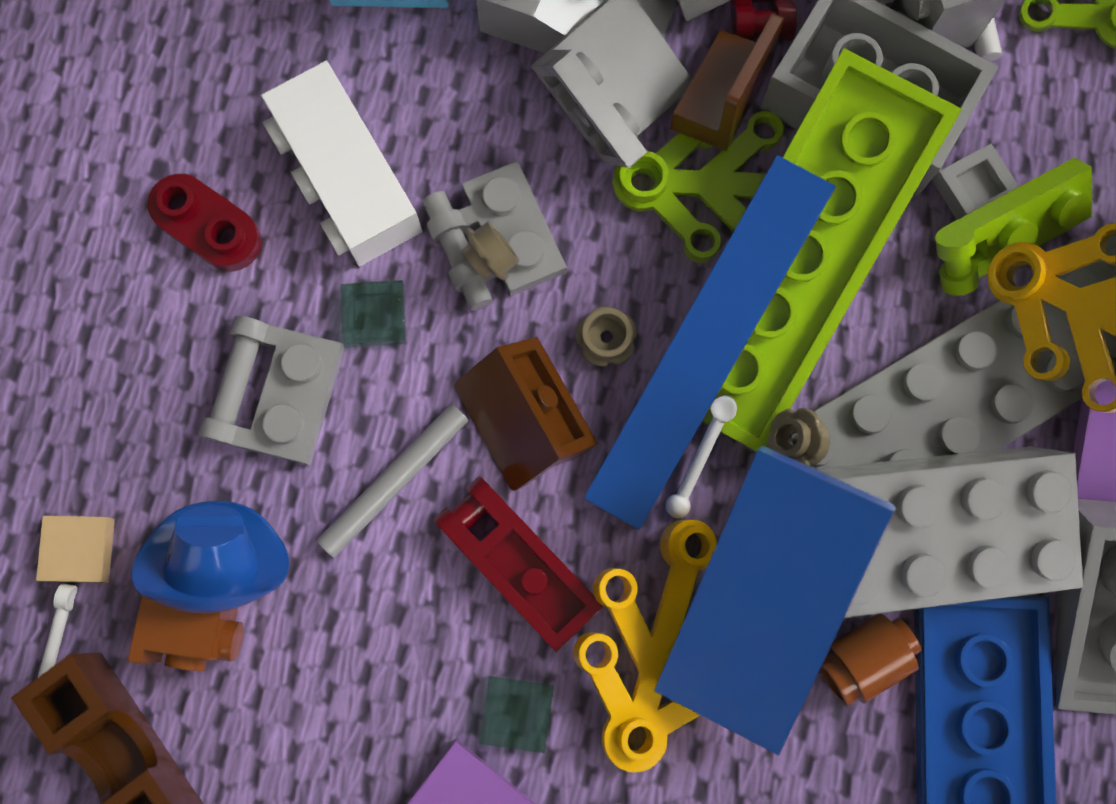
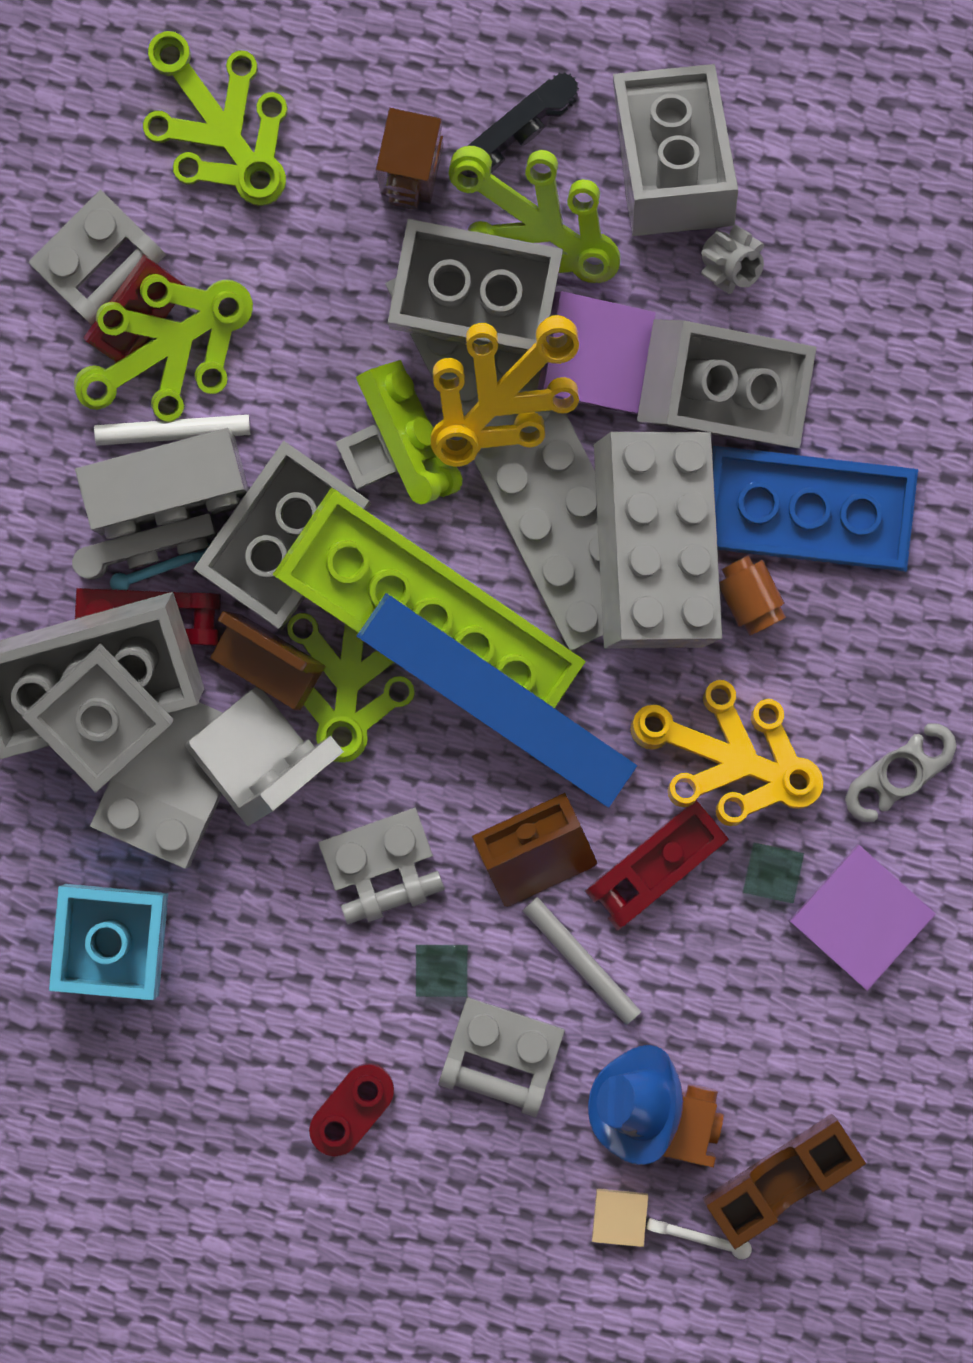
camera: 80 degrees left, 10 degrees up
white brick [261,60,423,267] -> none
dark tan plate [462,221,520,280] -> none
dark tan plate [576,307,637,367] -> none
blue tile [654,446,896,756] -> none
white hinge [665,395,737,518] -> none
dark tan plate [767,408,830,467] -> none

